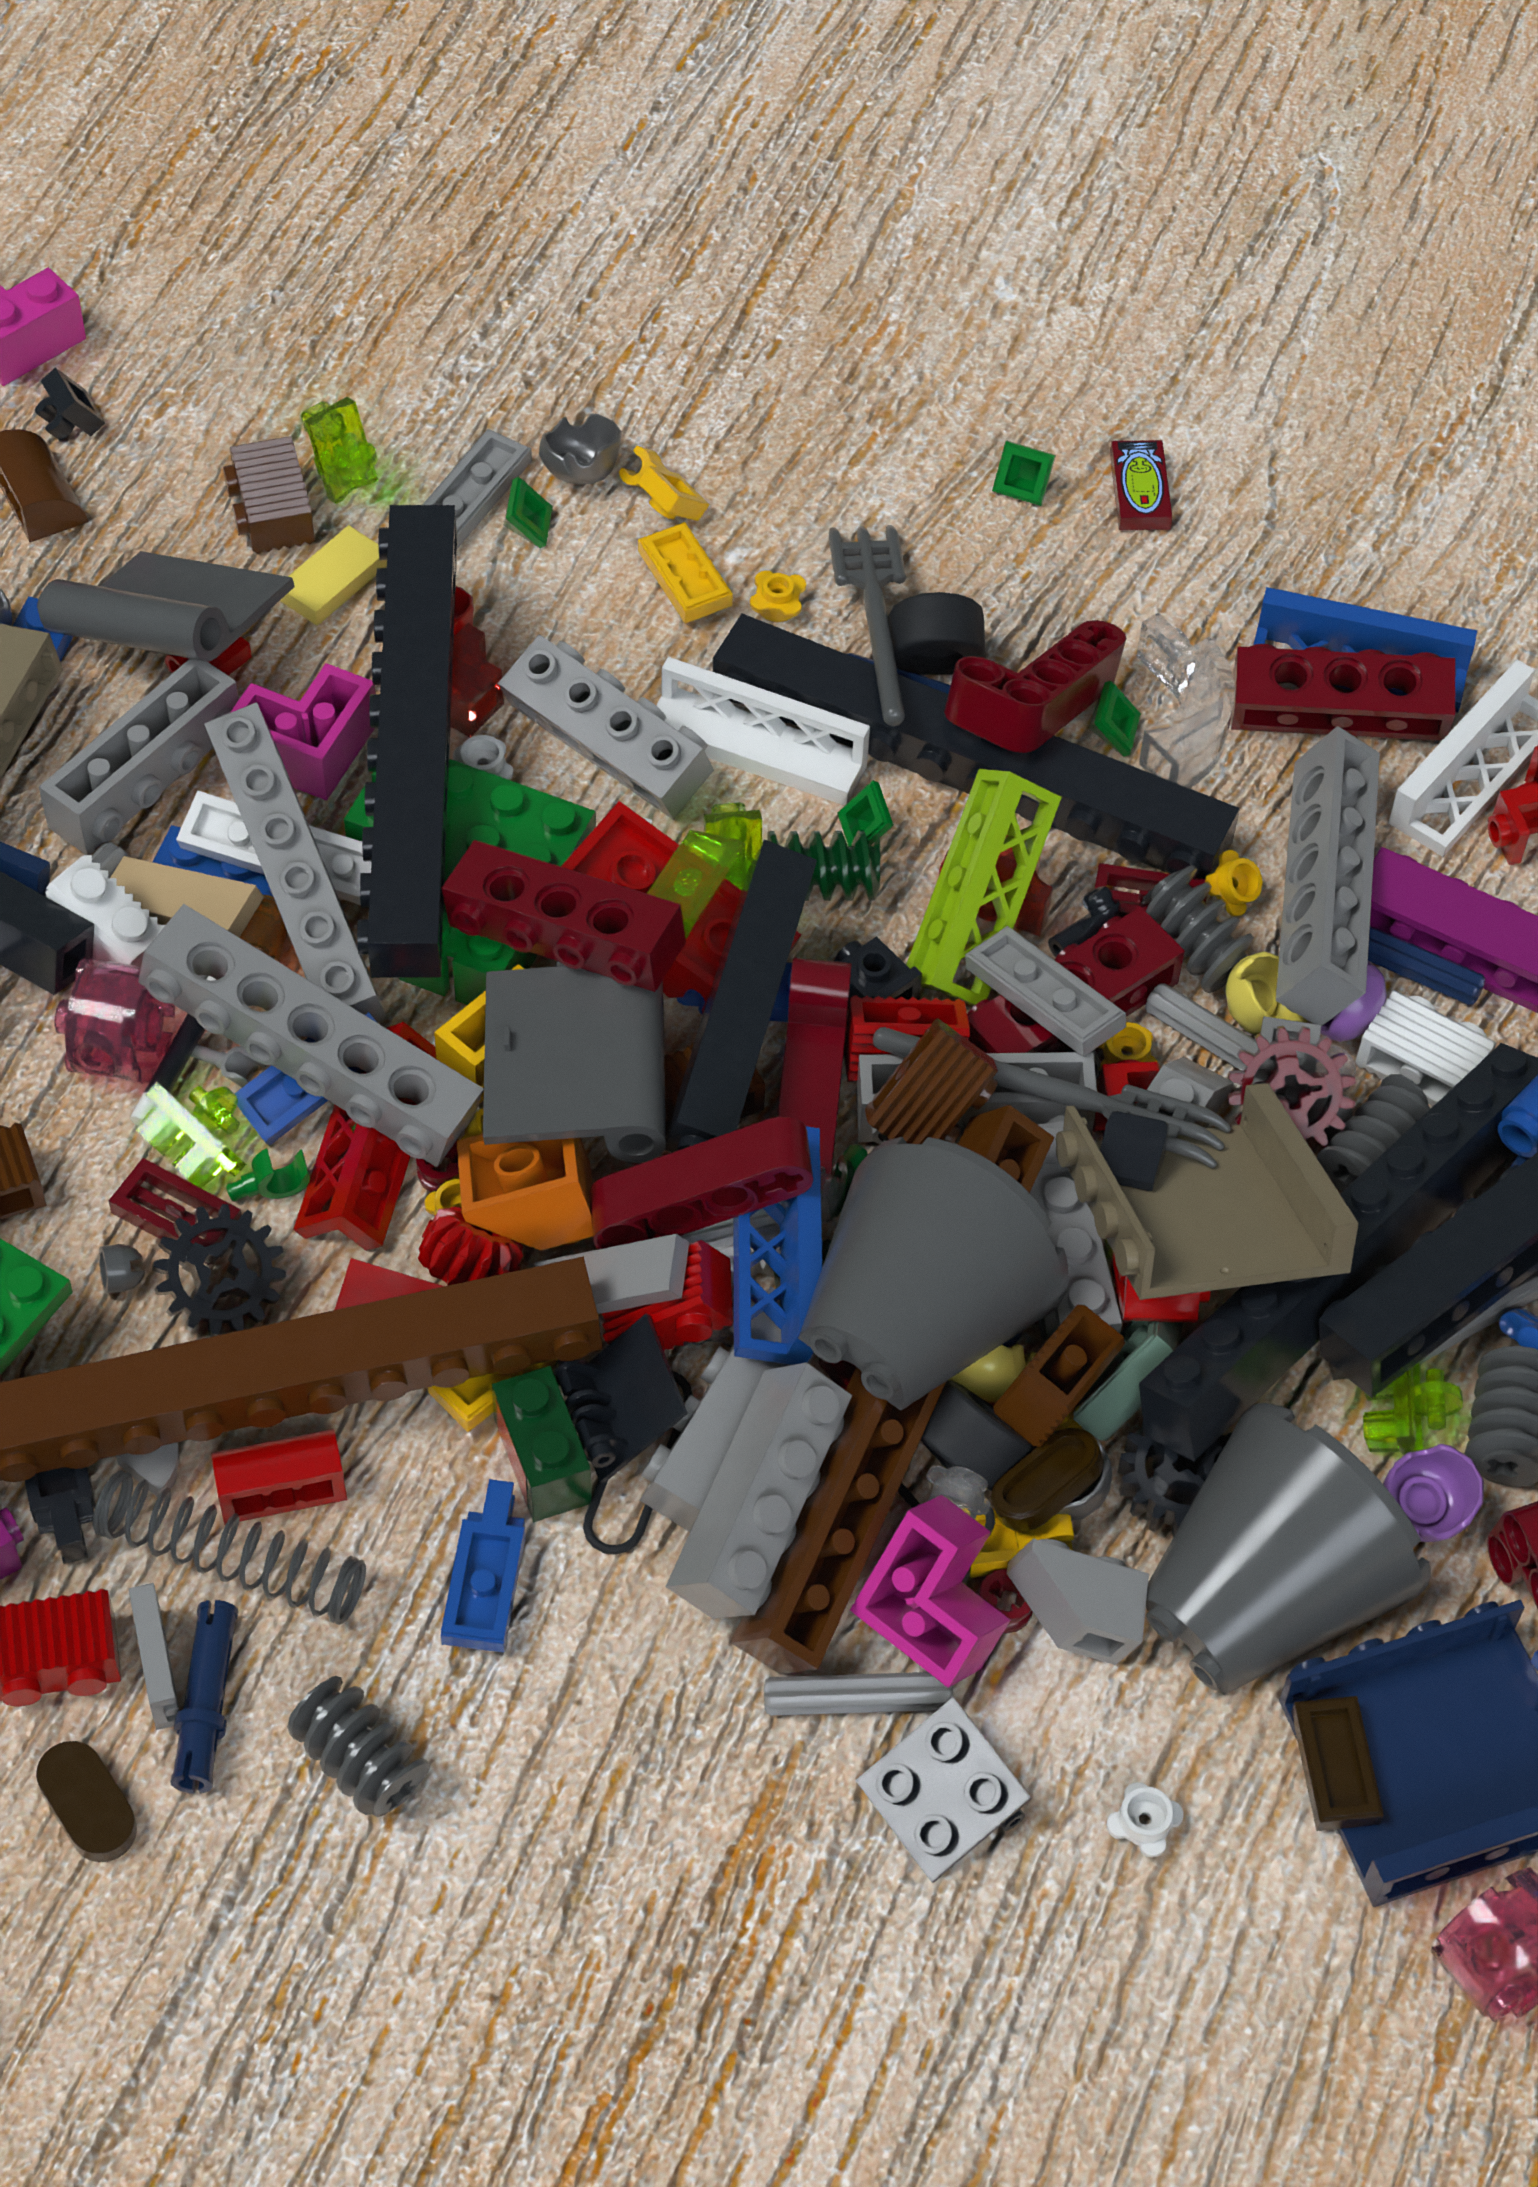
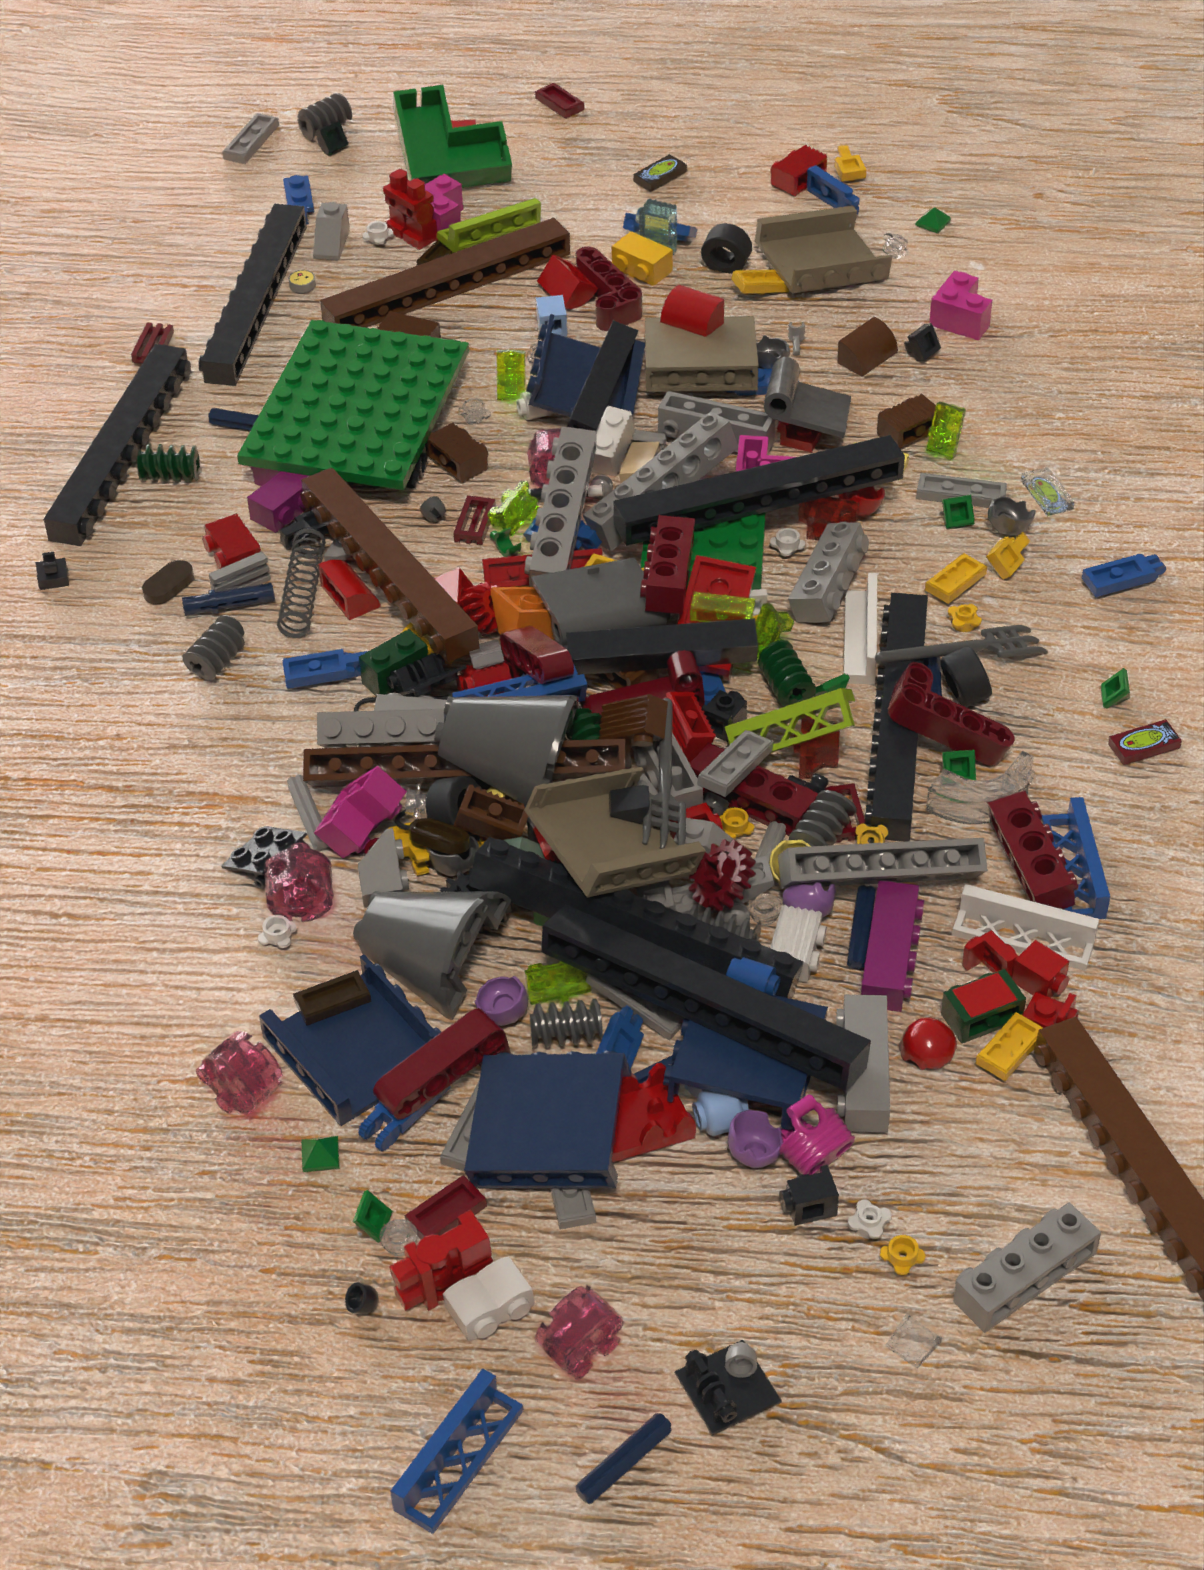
camera: 75 degrees right, 10 degrees down
black gear [152,1204,286,1337] -> none
none -> clear pink brick [264,842,334,922]
none -> clear tile [1021,467,1075,516]
none -> blue hinge [1082,554,1166,597]

